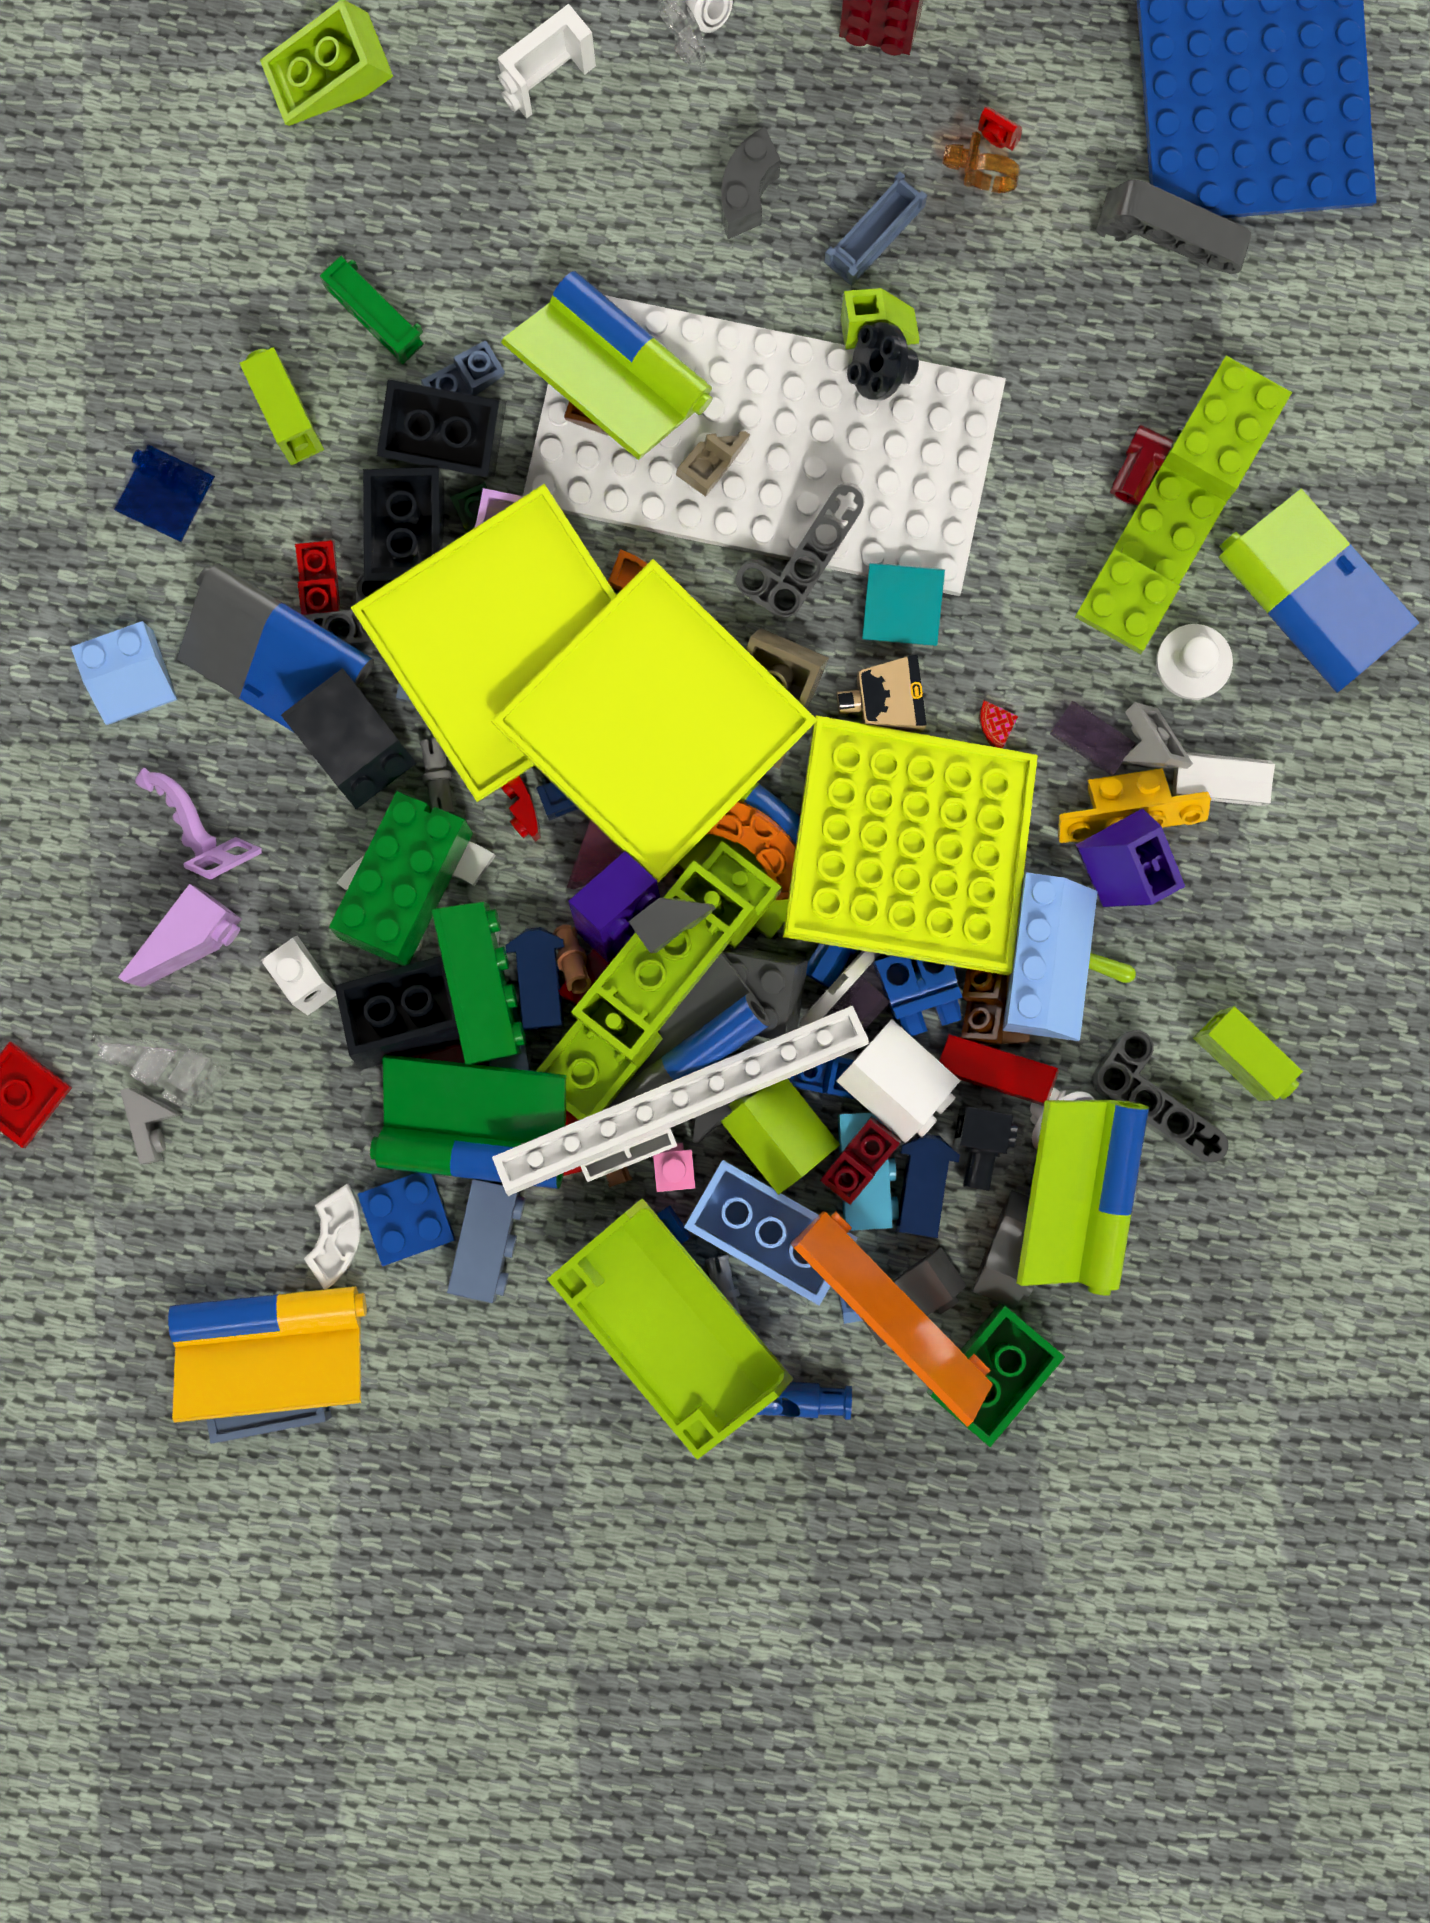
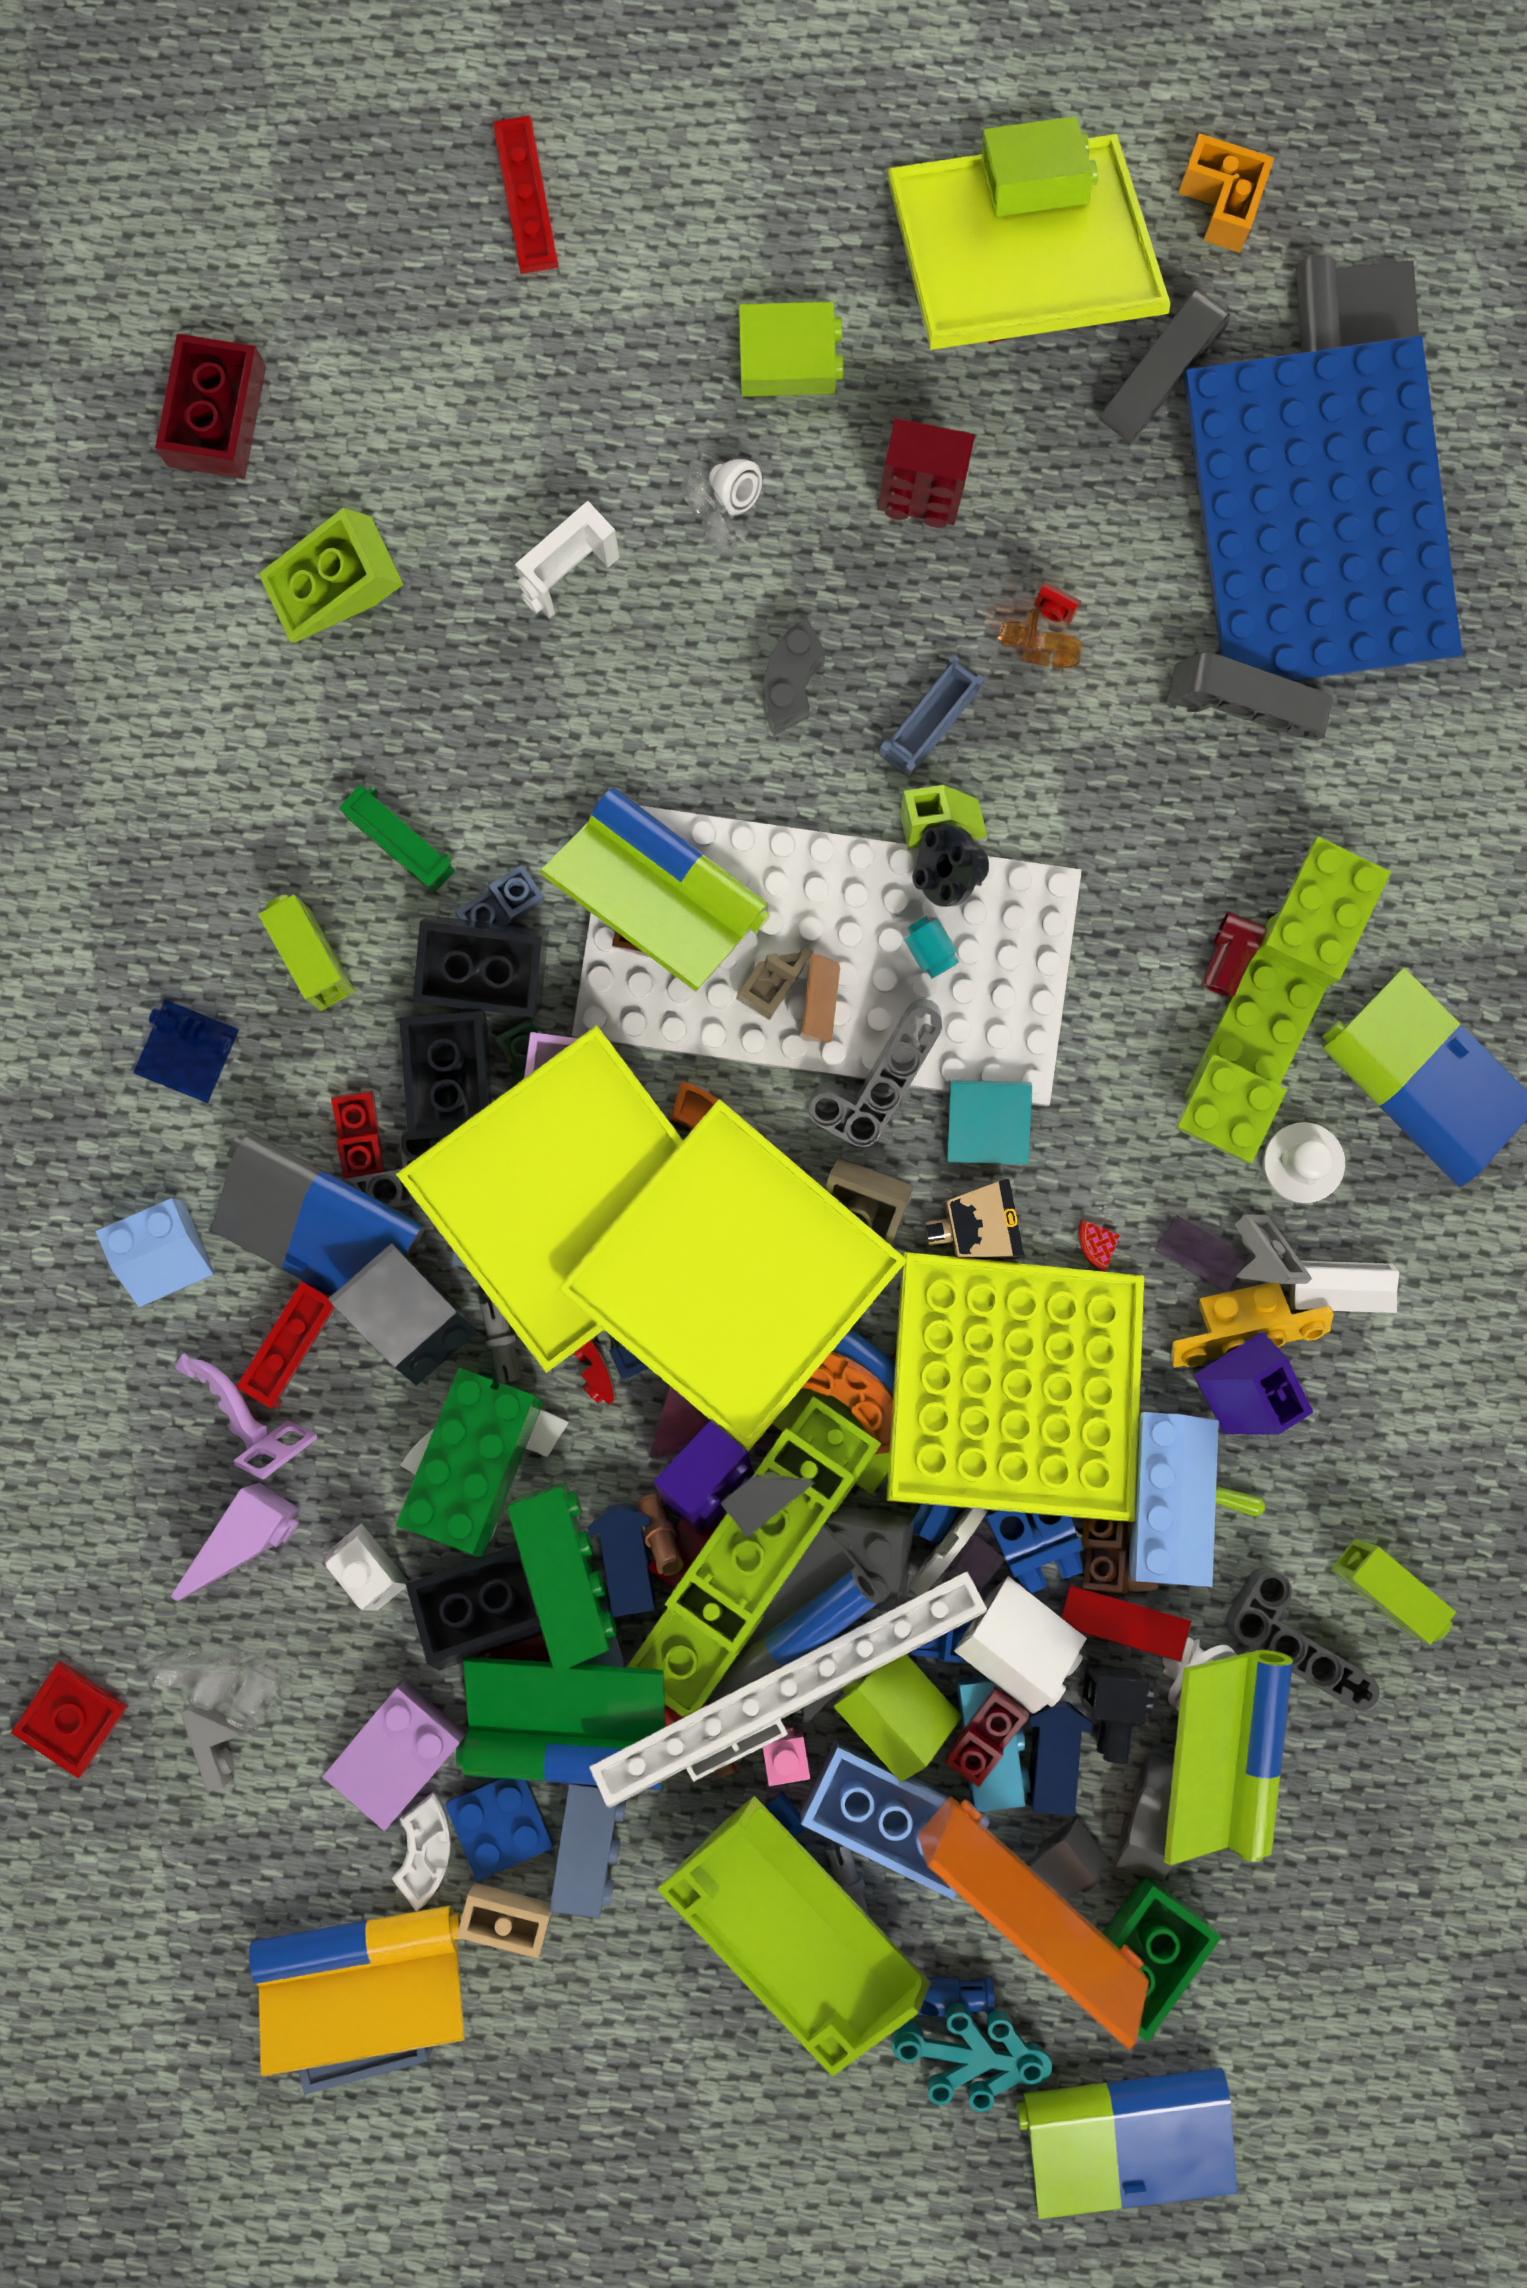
camera: 10 degrees left, 0 degrees up
none -> red container [236,1281,337,1409]
none -> lavender slope [323,1680,466,1831]
none -> tan brick [457,1882,552,1959]
none -> medium nougat slope [801,954,840,1043]
none -> teal plant [891,2003,1052,2112]
none -> teal brick [903,916,959,979]
none -> door [1016,2068,1237,2219]

